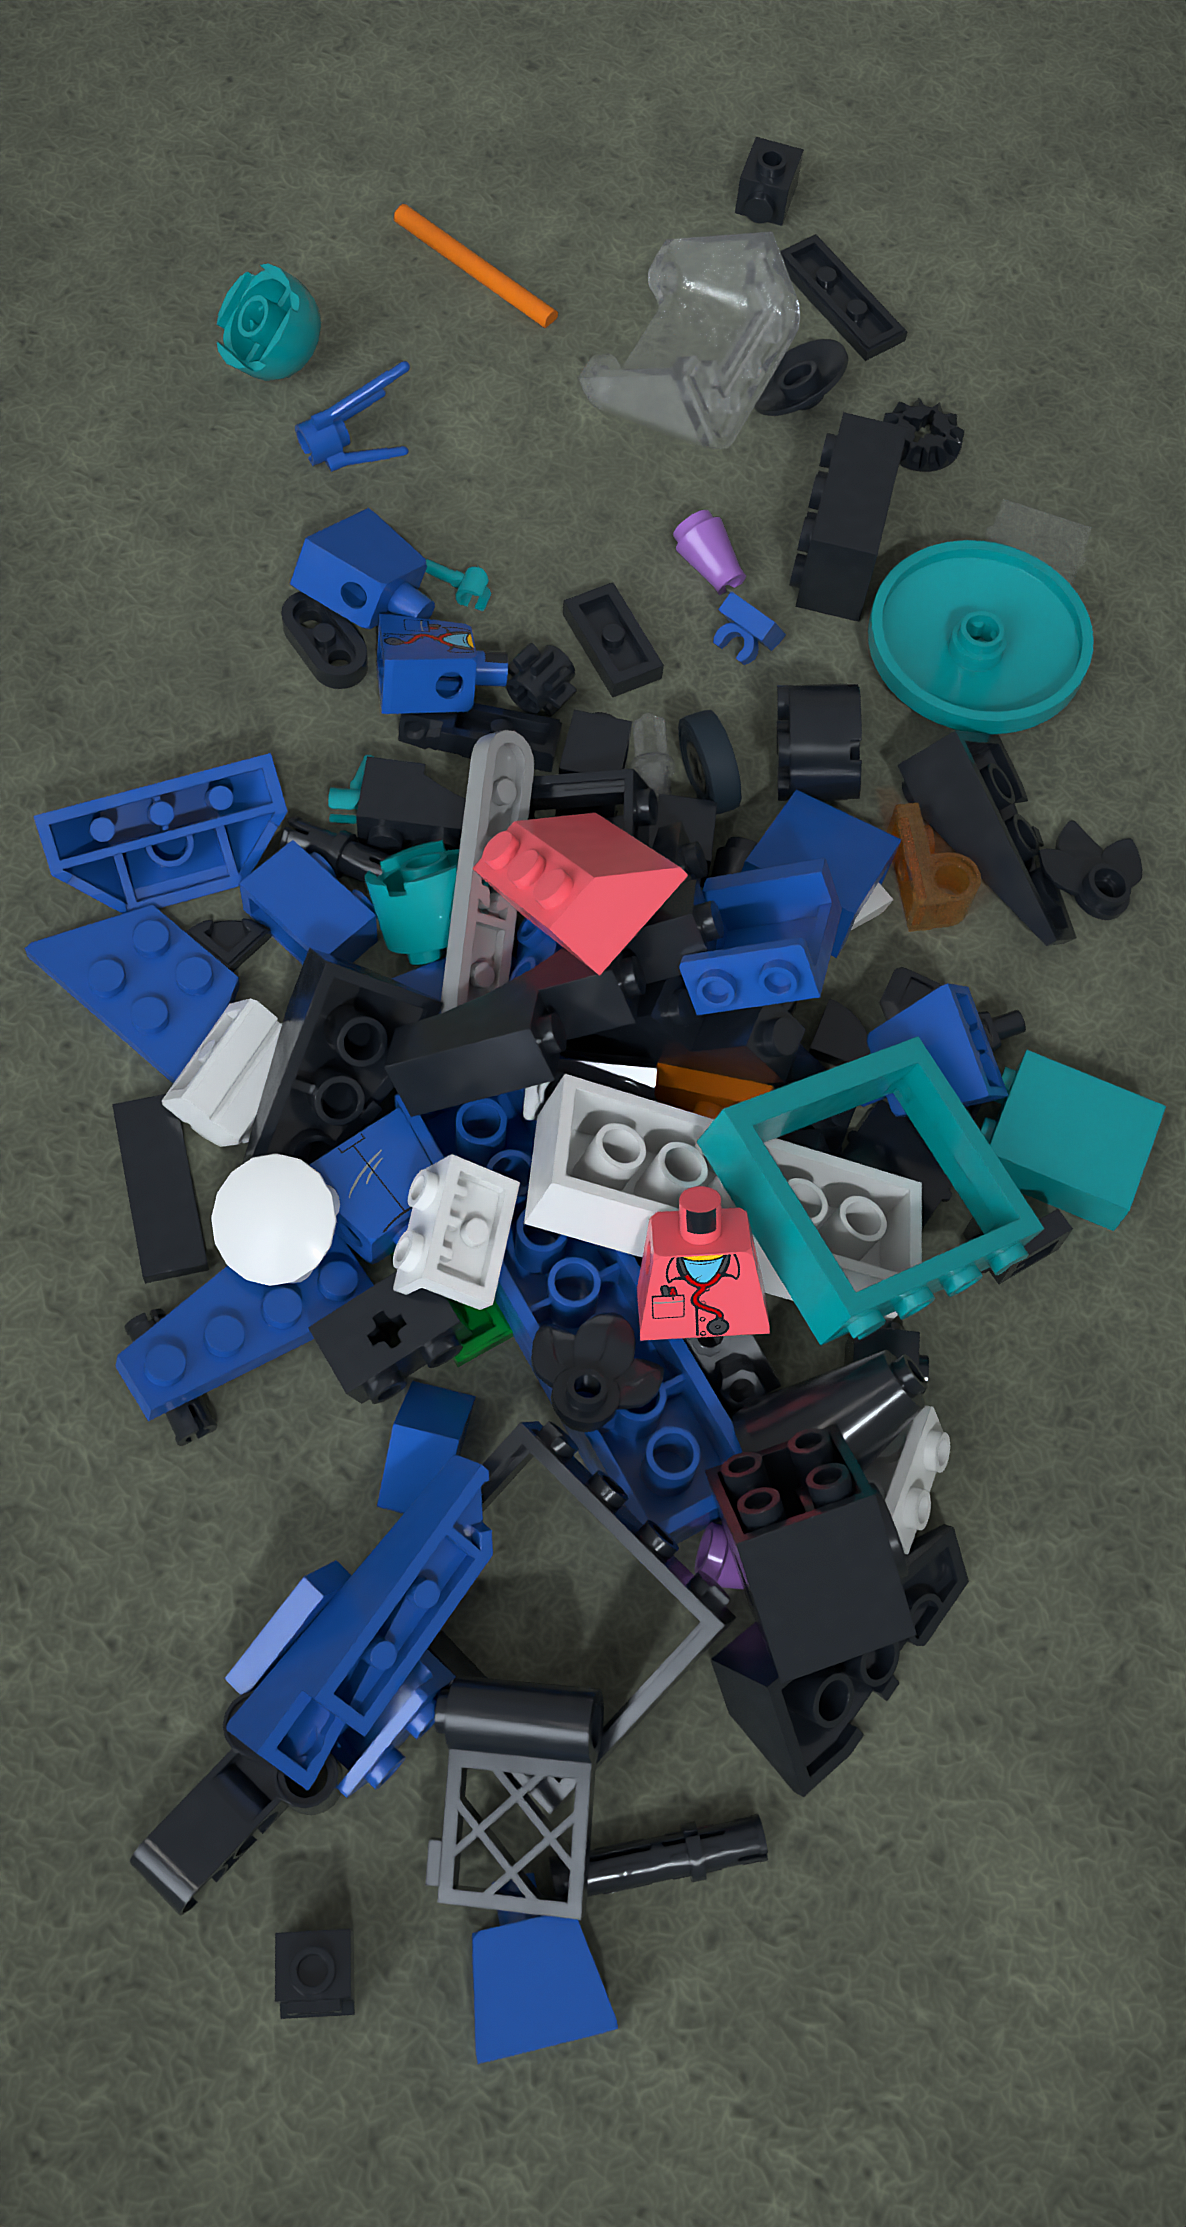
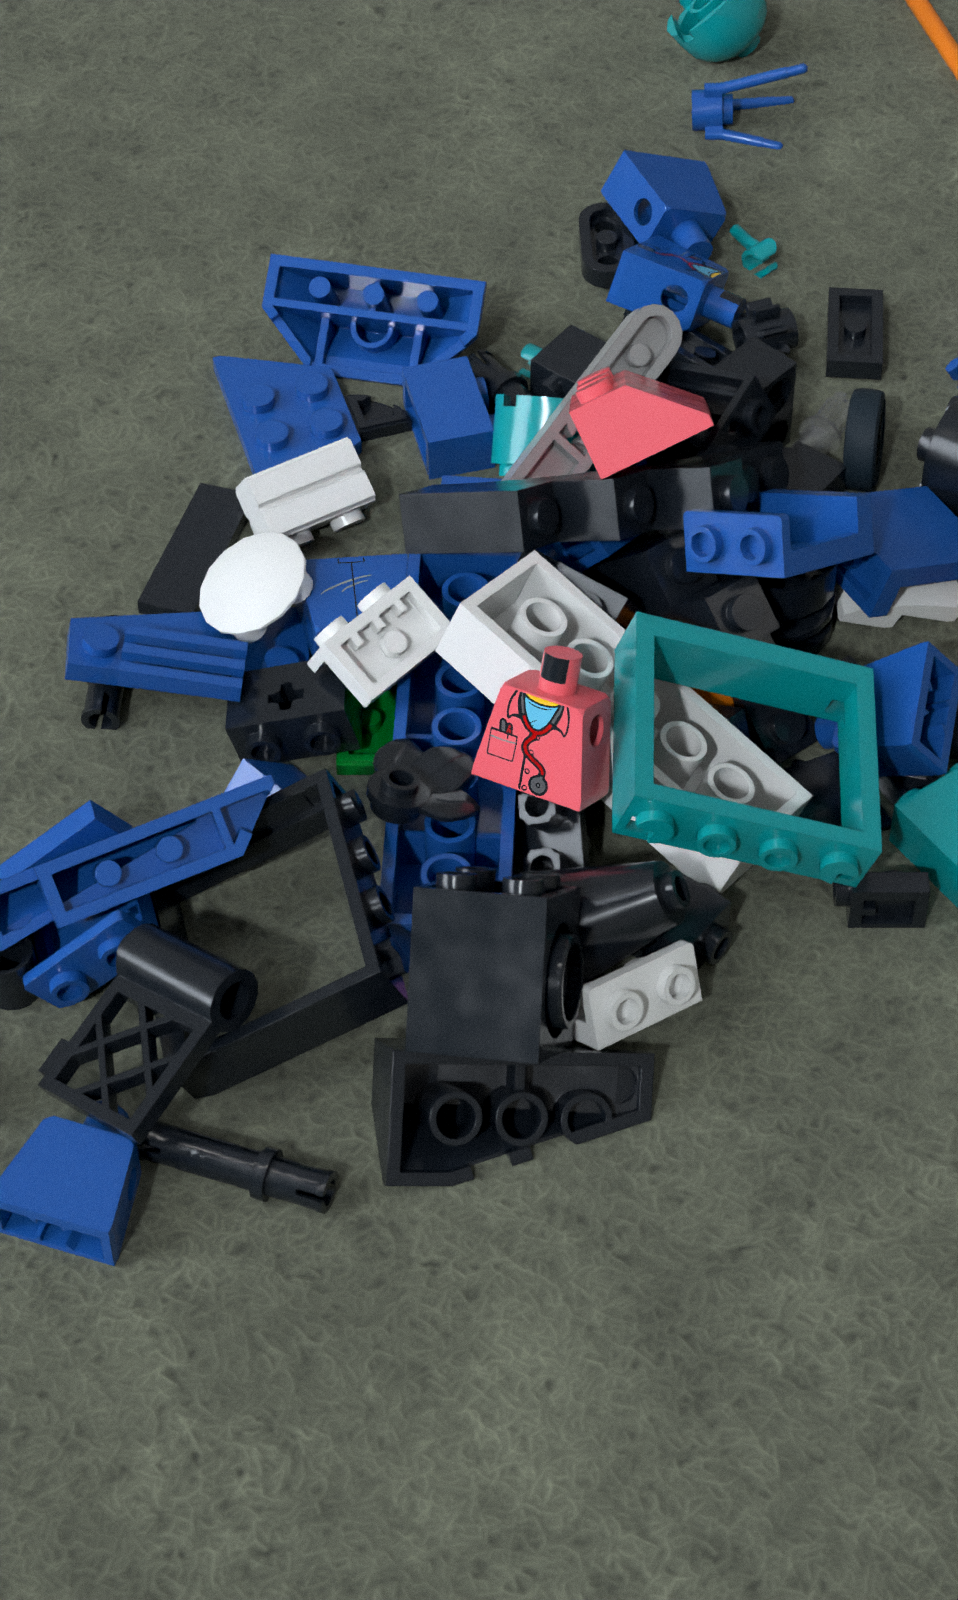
camera: 40 degrees right, 15 degrees down
black wedge [242,948,443,1165] -> none
none -> blue tile [117,624,248,702]

